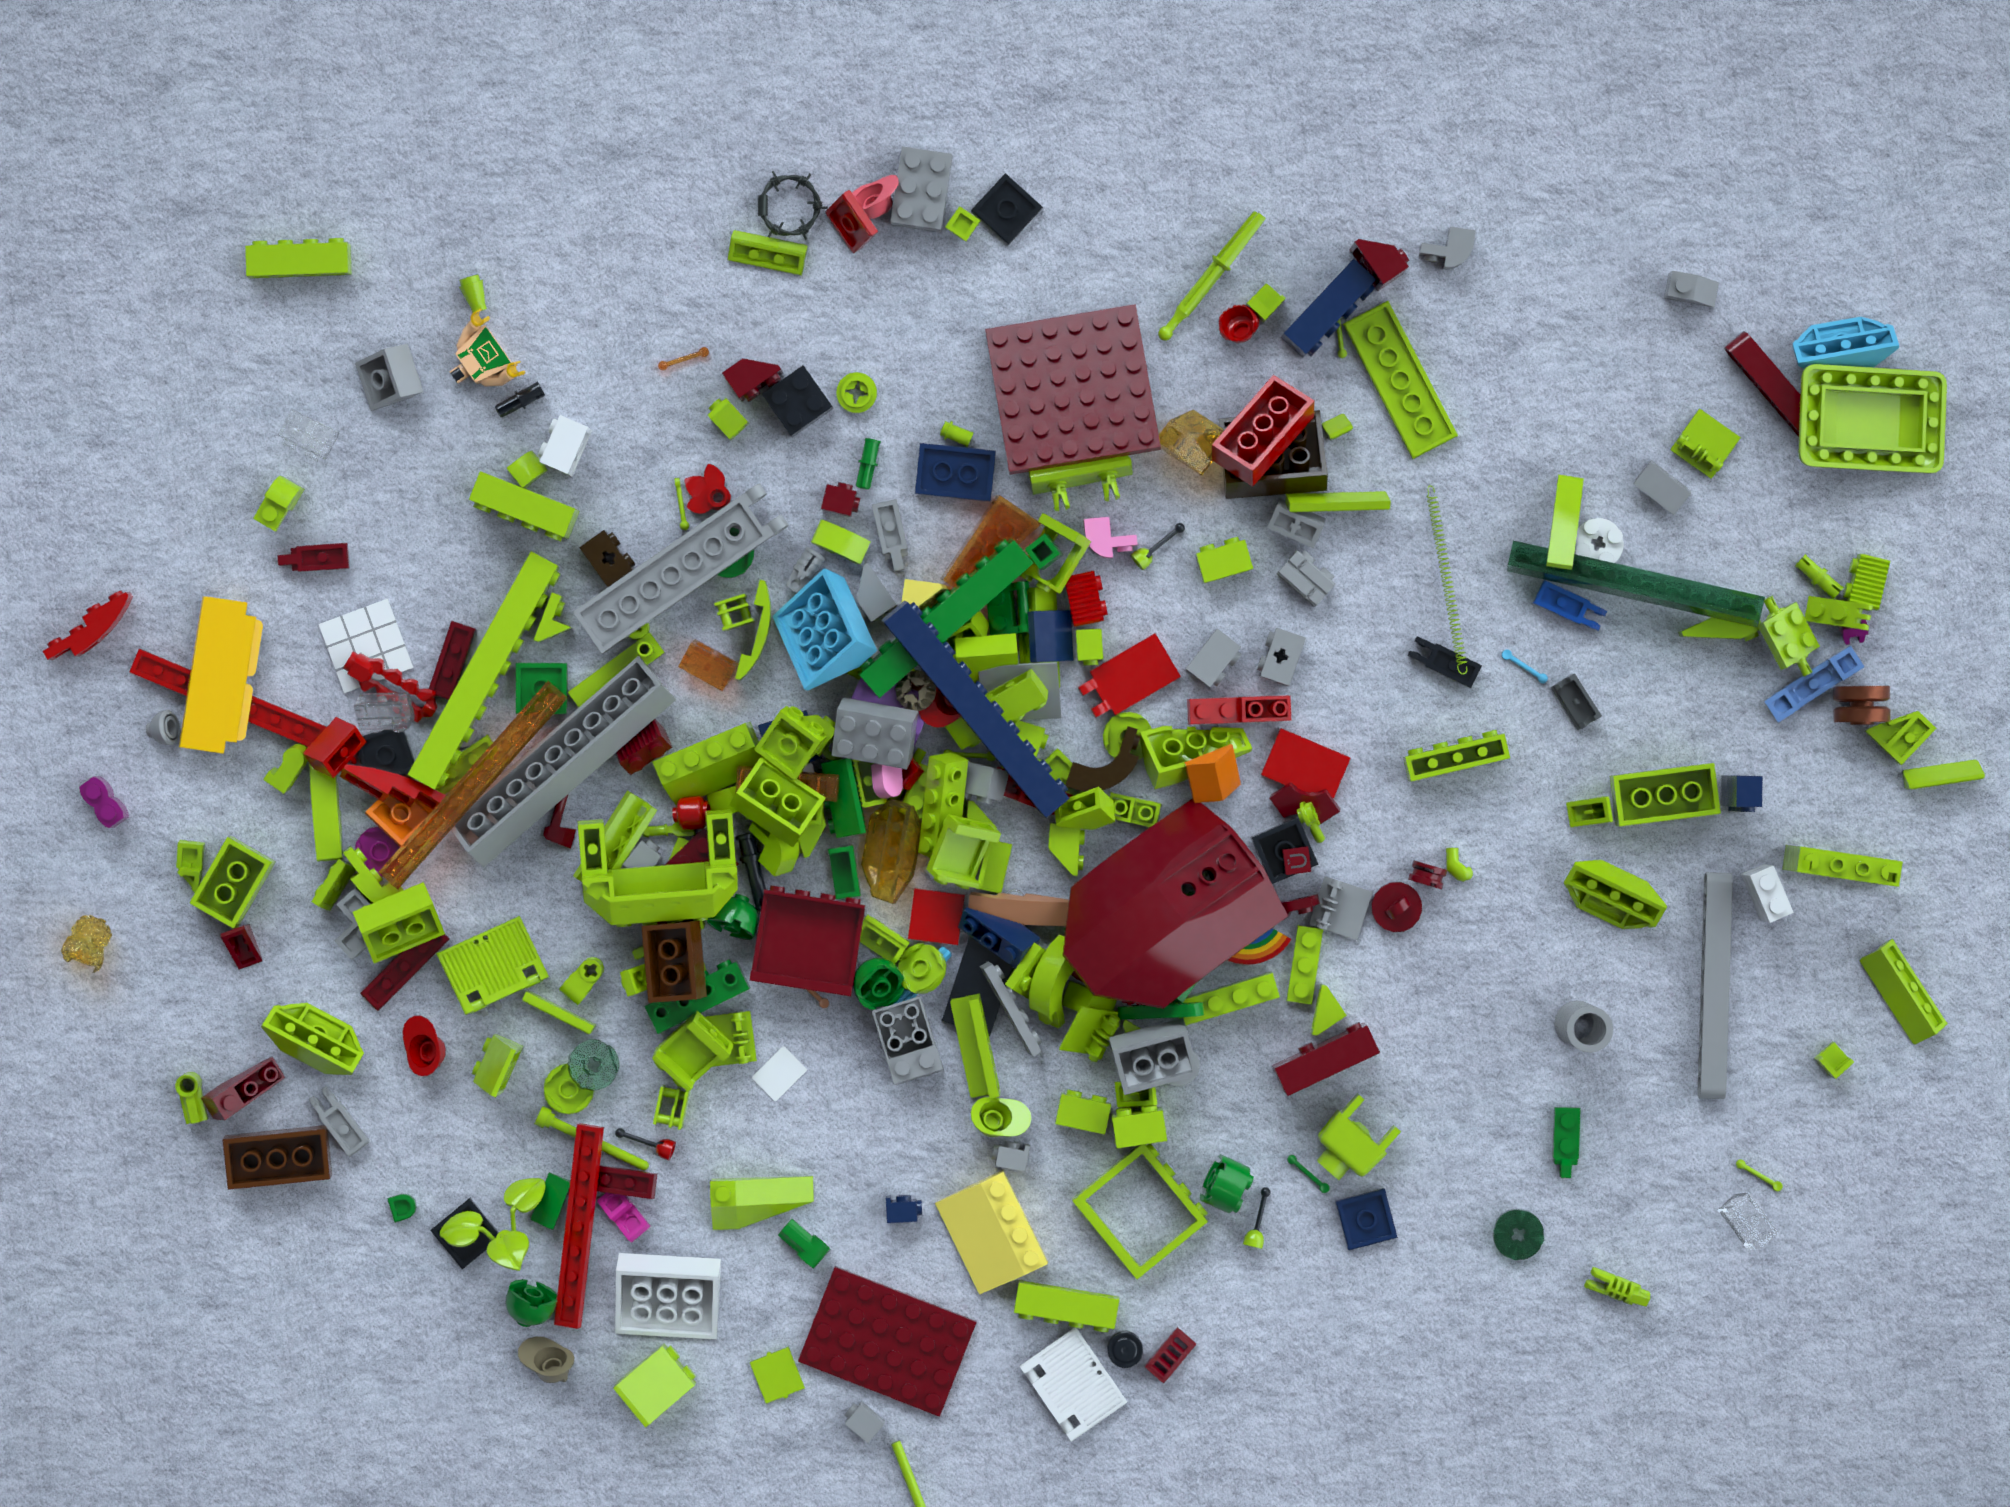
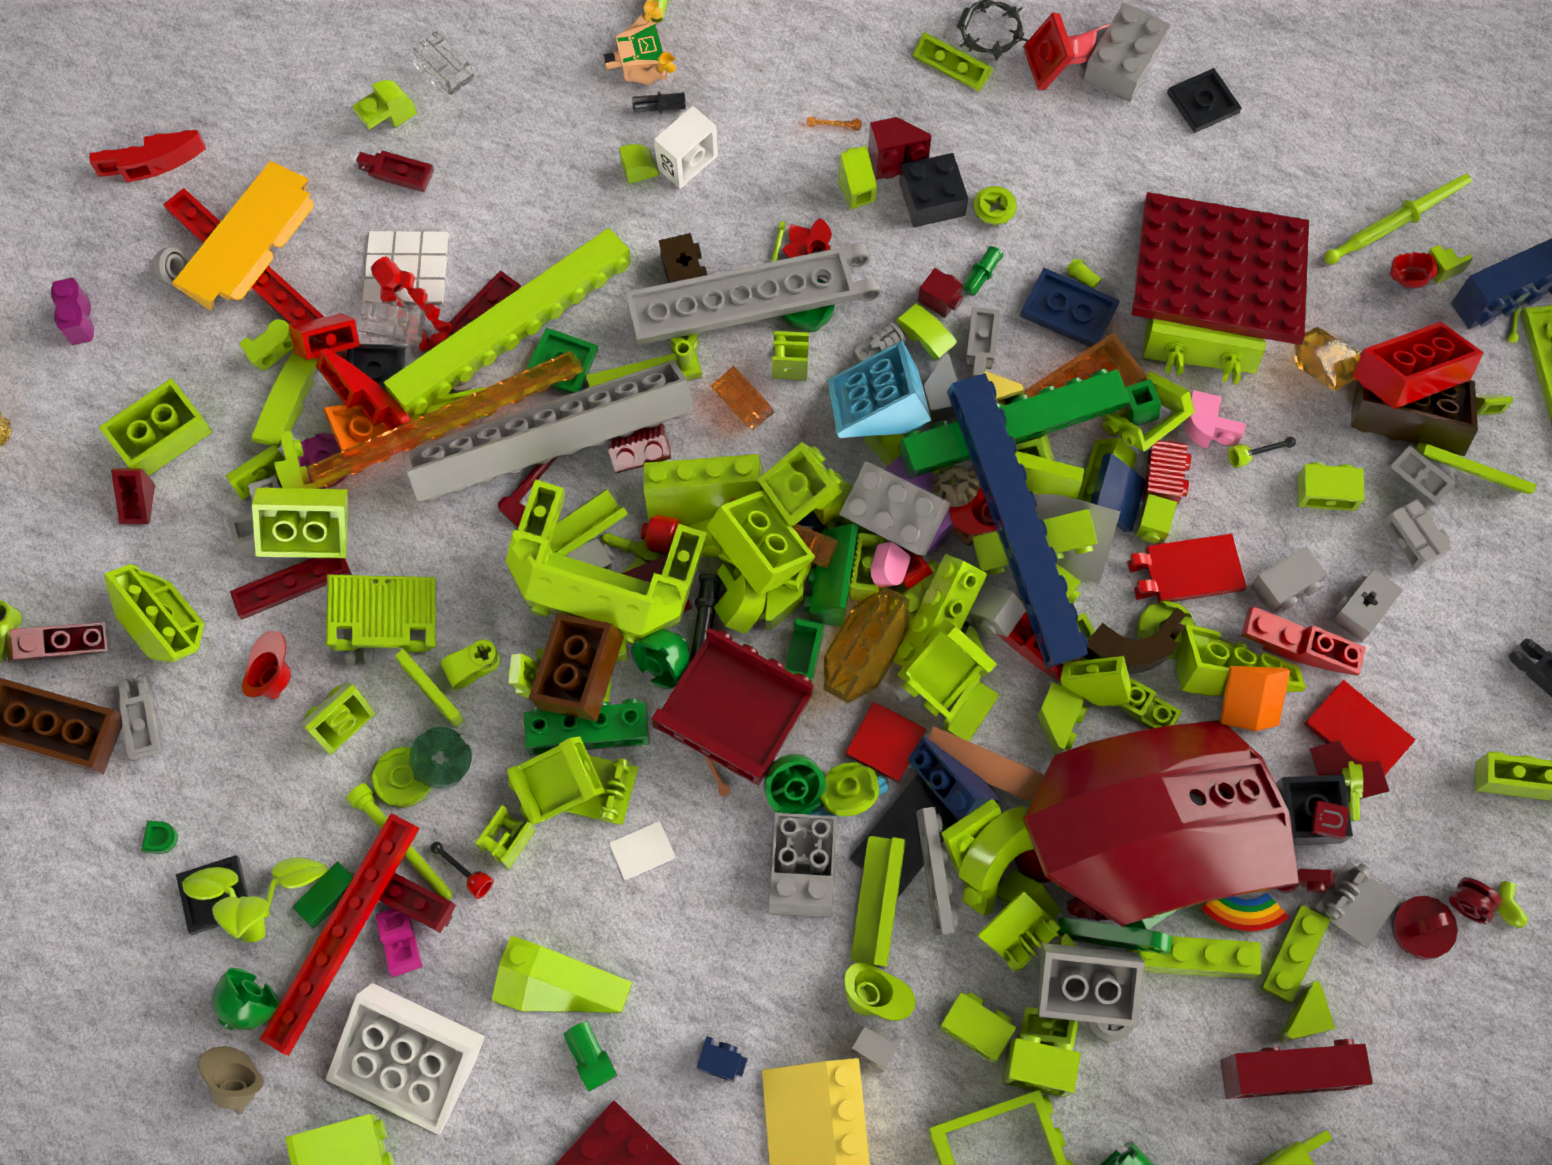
camera: 20 degrees right, 20 degrees down
lime slope [176,840,205,893] -> none
light grey slope [355,344,424,411] -> none
lime brick [469,471,580,542] -> none
lime slope [534,593,573,642] -> none
lime slope [735,580,771,680] -> none
lime hinge [860,914,910,964] -> none
lime tile [945,206,981,242] -> none
green plate [987,581,1029,635] -> none

